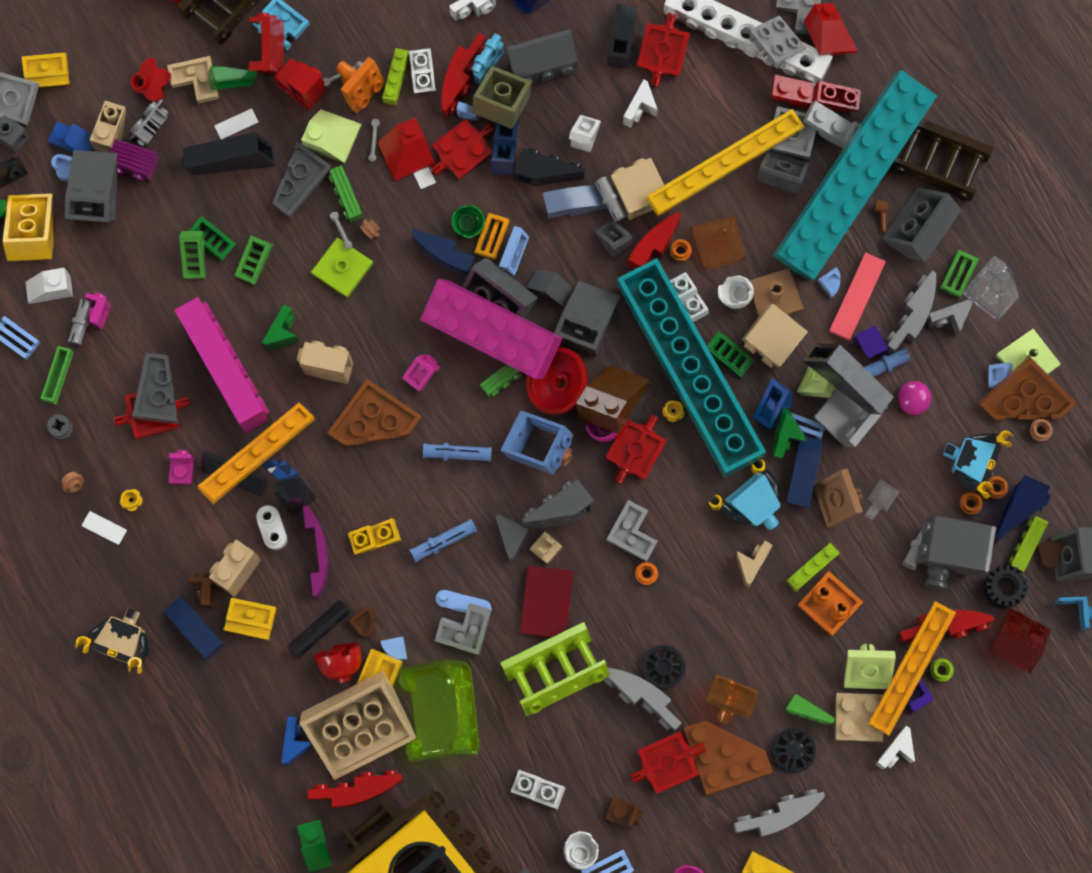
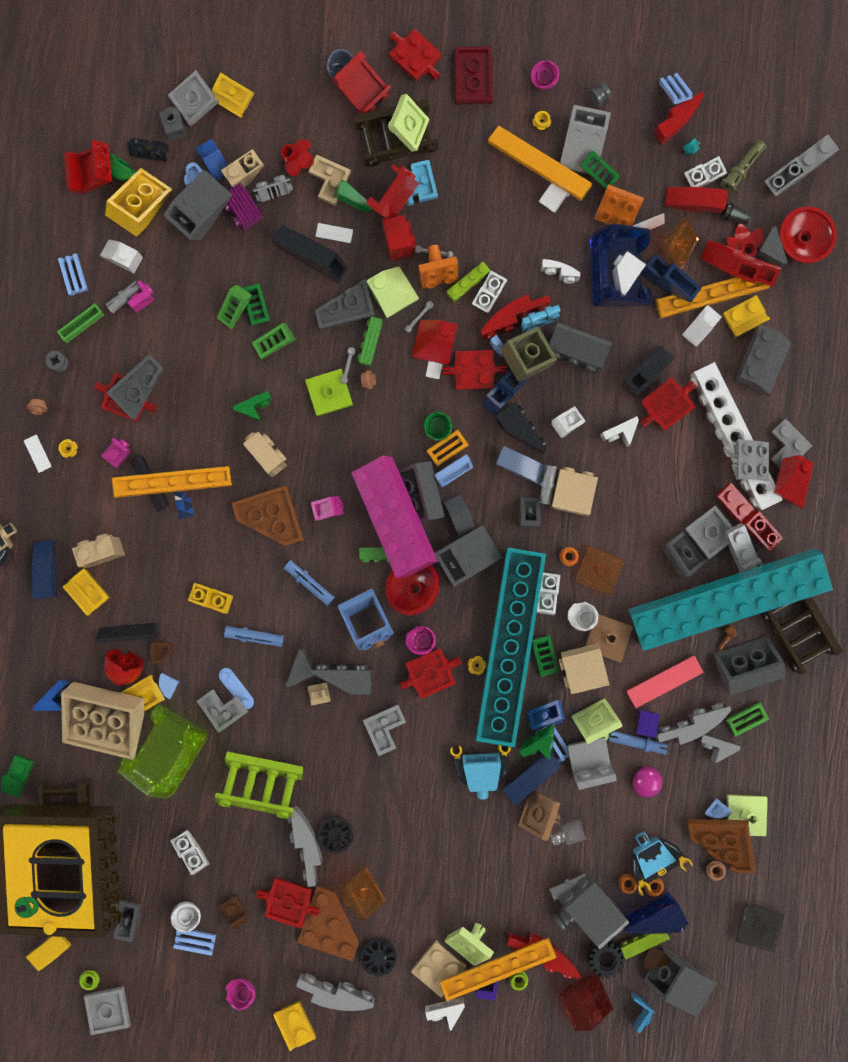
camera: 30 degrees right, 10 degrees up
dark pink brick [174,297,270,434] -> none
reddish brown bracket [188,573,215,608] -> none
white plate [256,505,287,551] -> none
black slope [273,477,317,515] -> none
magenta slope [303,506,329,599] -> none
red slope [308,771,403,809] -> none
dark blue slope [412,229,475,277] -> none
dark red tile [520,565,574,638] -> none
reddish brown slope [576,365,650,434] -> none
red slope [627,212,682,270] -> none
orange plate [635,562,658,585] -> none
yellow tile [646,109,805,216] -> none
tan slope [736,541,773,588] -> none
bright green slope [785,694,835,726] -> none
lime piece [786,543,840,592] -> none
orange plate [797,571,863,637] -> none
slope [803,343,894,415] -> none
light blue tile [818,267,840,299] -> none
clear slope [962,256,1019,321] -> none

